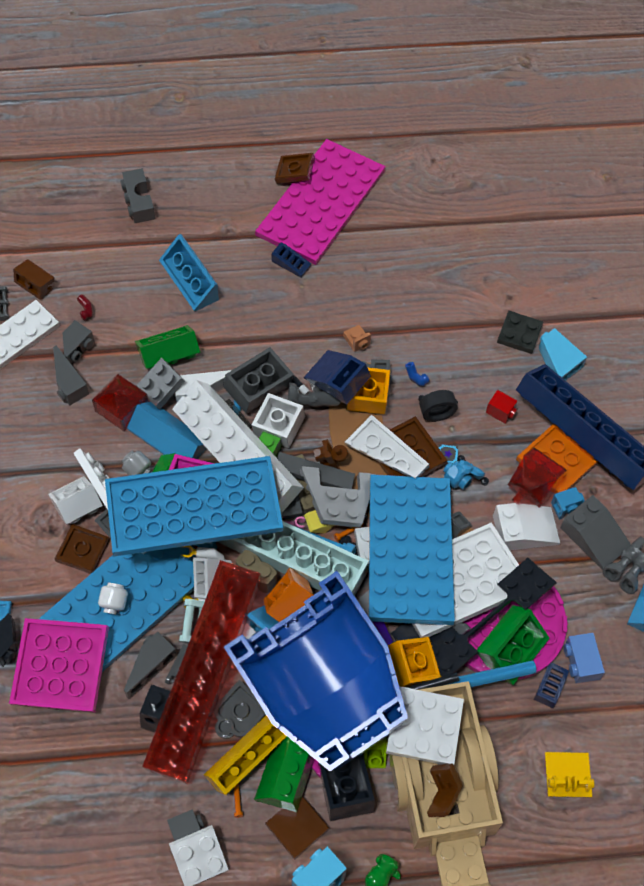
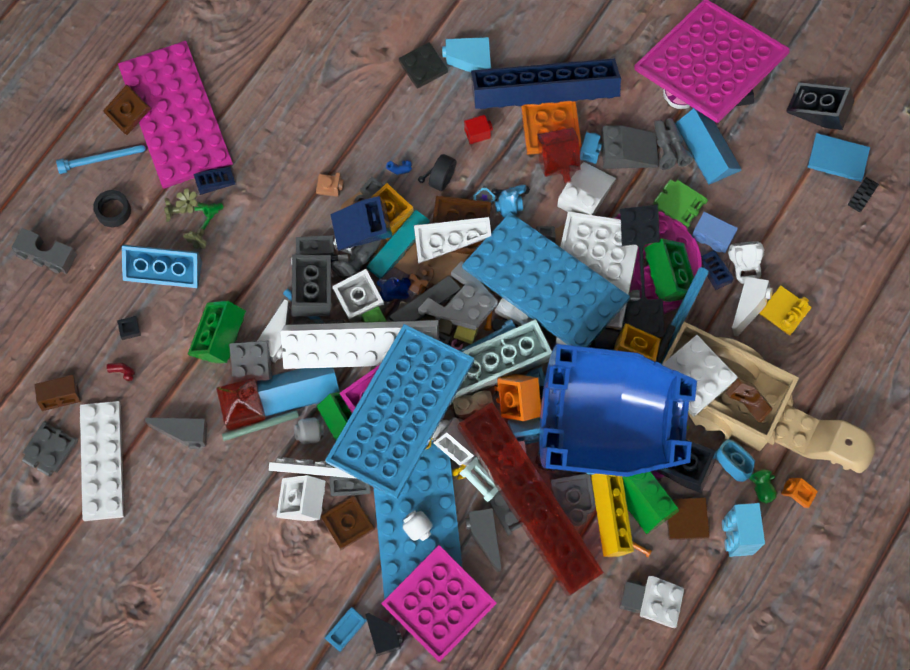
camera: 50 degrees left, 10 degrees up
dark grey slope [62,320,94,365] -> none
black torso [140,685,176,735] -> none
none -> dark azure piece [56,145,146,174]
none -> black tyre [93,190,131,227]
none -> black plate [117,316,141,340]
none -> olive plant [164,188,223,249]
none -> sand green bar [222,410,299,441]
none -> dark grey plate [296,235,334,255]
none -> teal slope [366,210,430,279]
none -> clear blue hips [376,277,411,302]
none -> bright green plate [653,179,708,229]
none -> dark azure piece [716,440,755,482]
none -> white piece [728,241,765,284]
none -> white slope [732,277,773,336]

